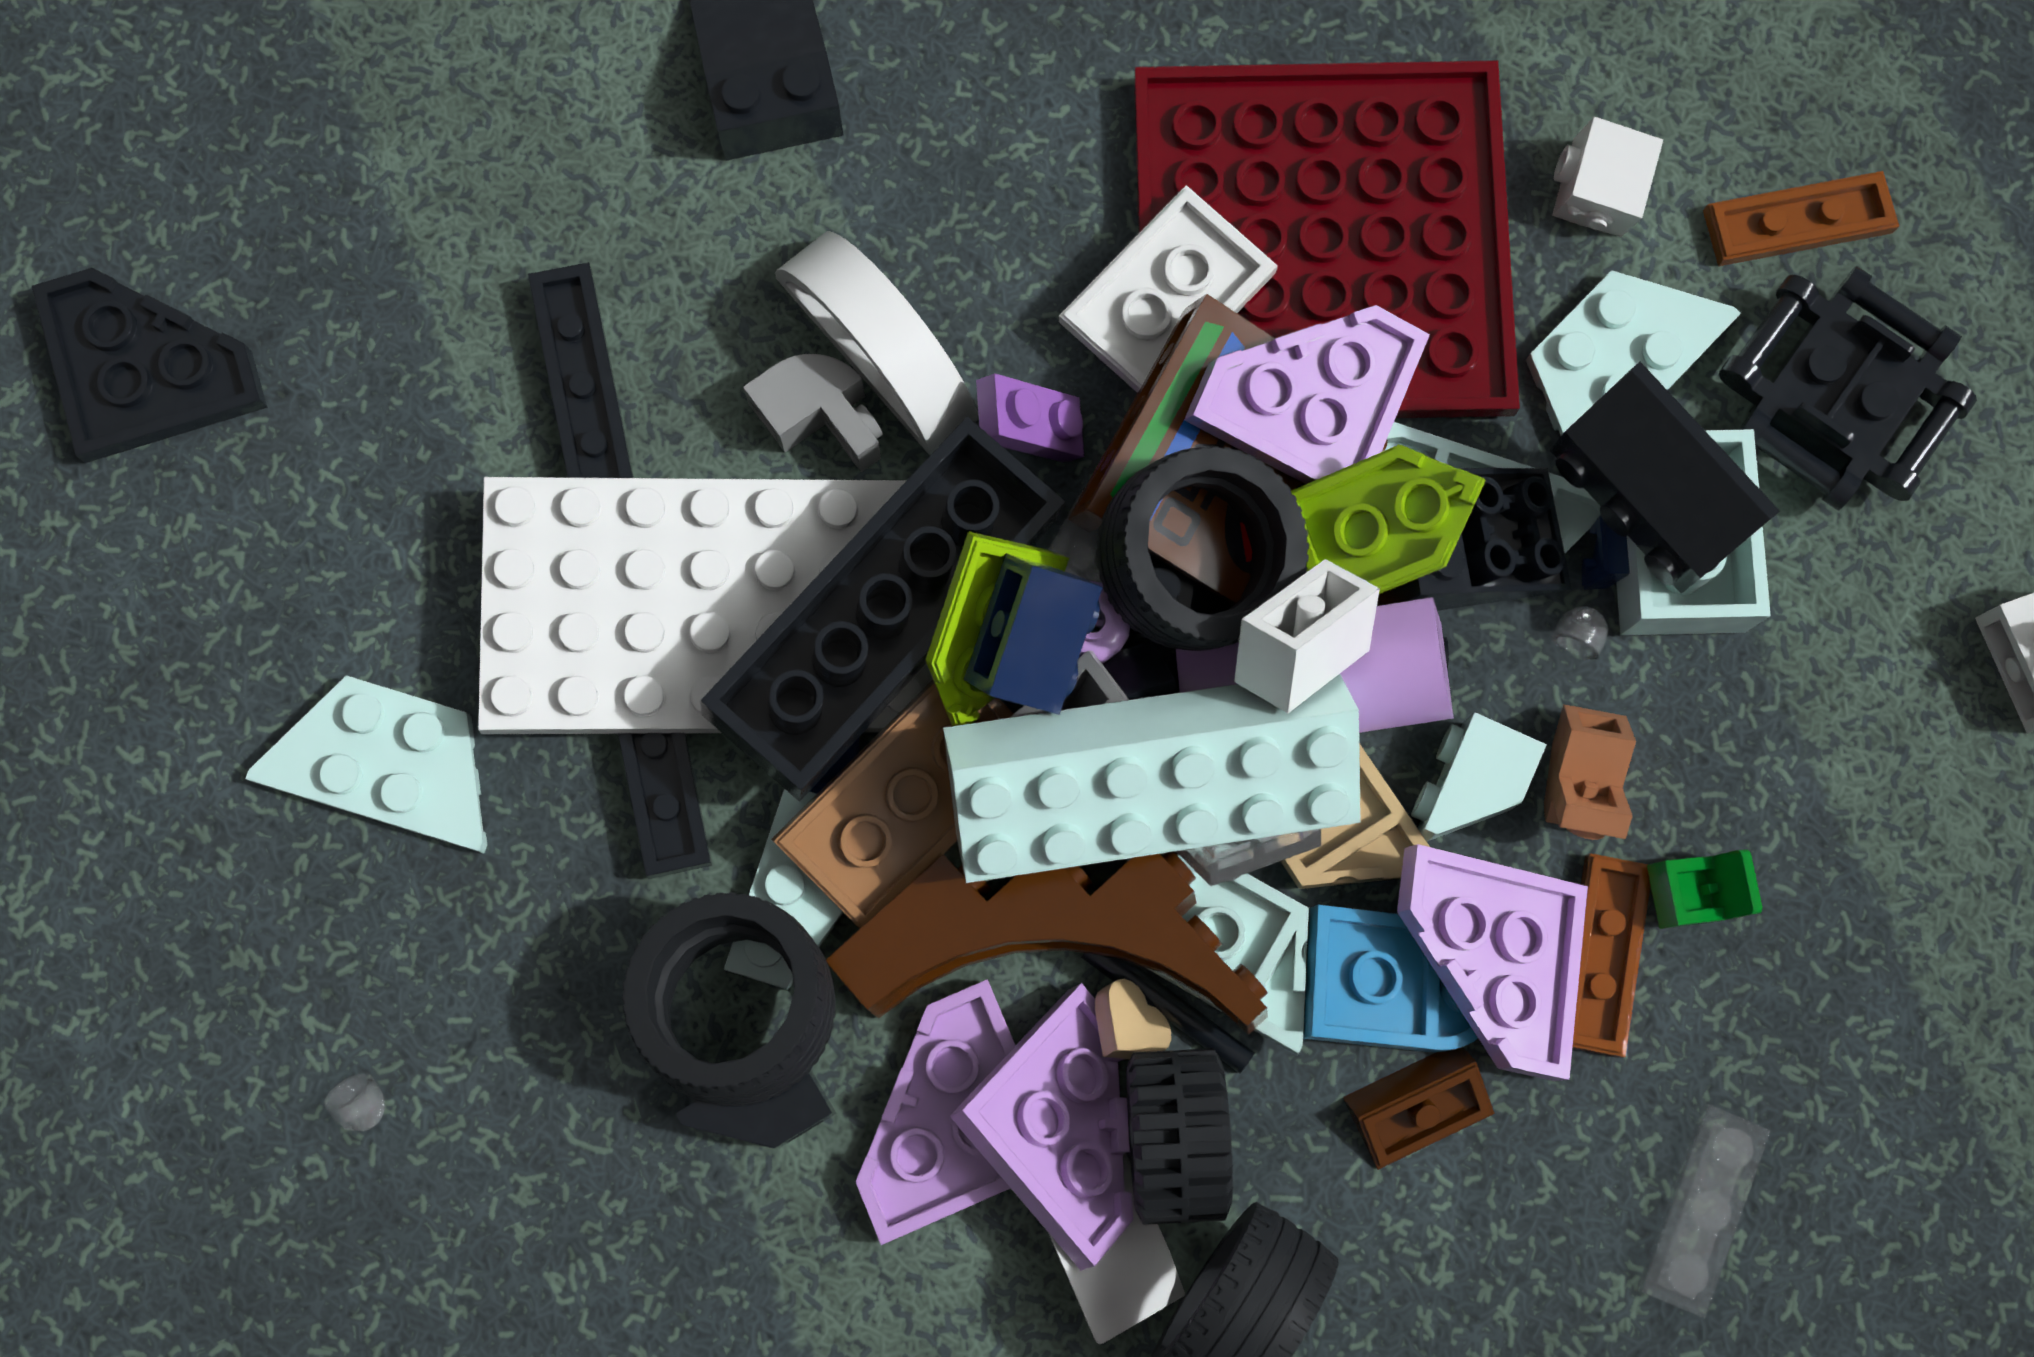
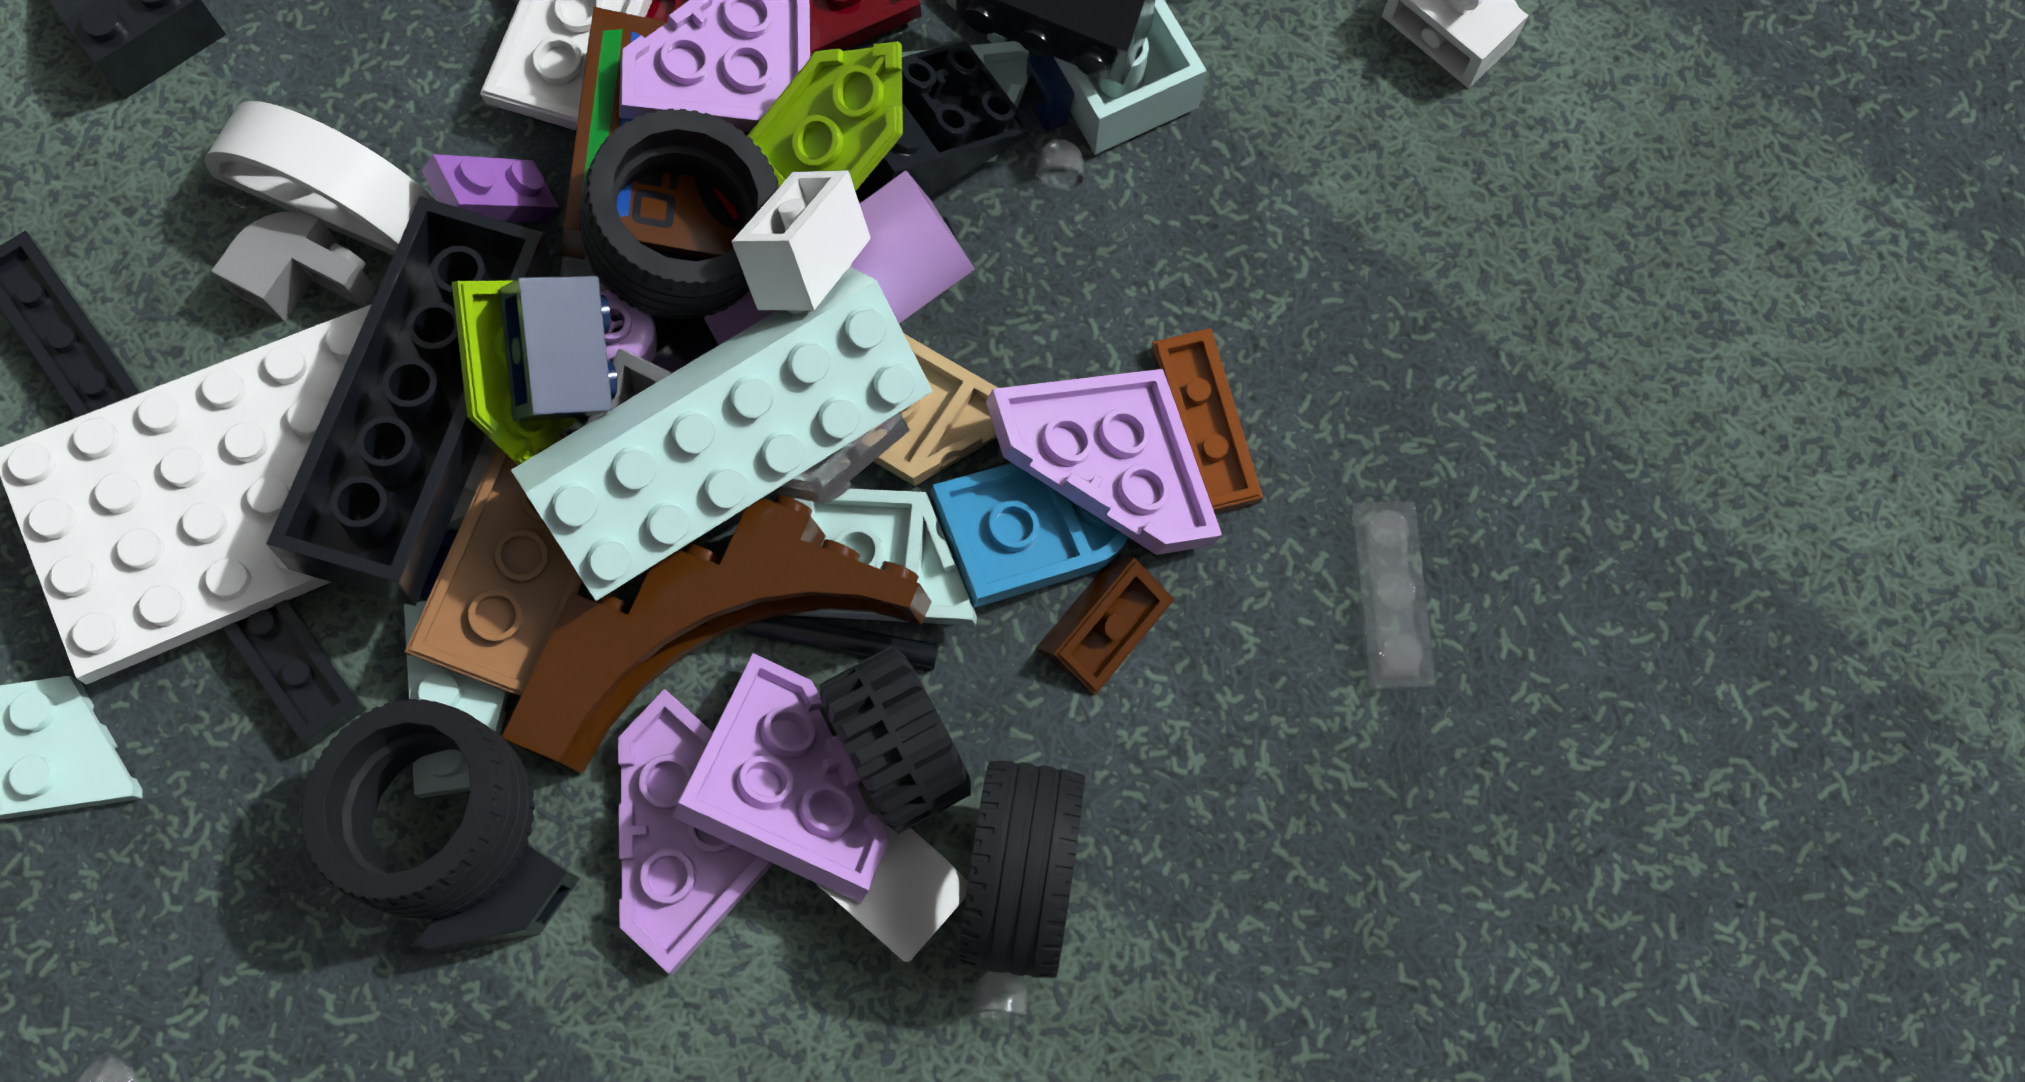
camera: 25 degrees left, 5 degrees down
tan tile [1095,979,1171,1059] -> none
light aqua slope [1411,712,1547,841] -> none
nougat brick [1544,704,1636,840] -> none
green bracket [1647,849,1762,929] -> none

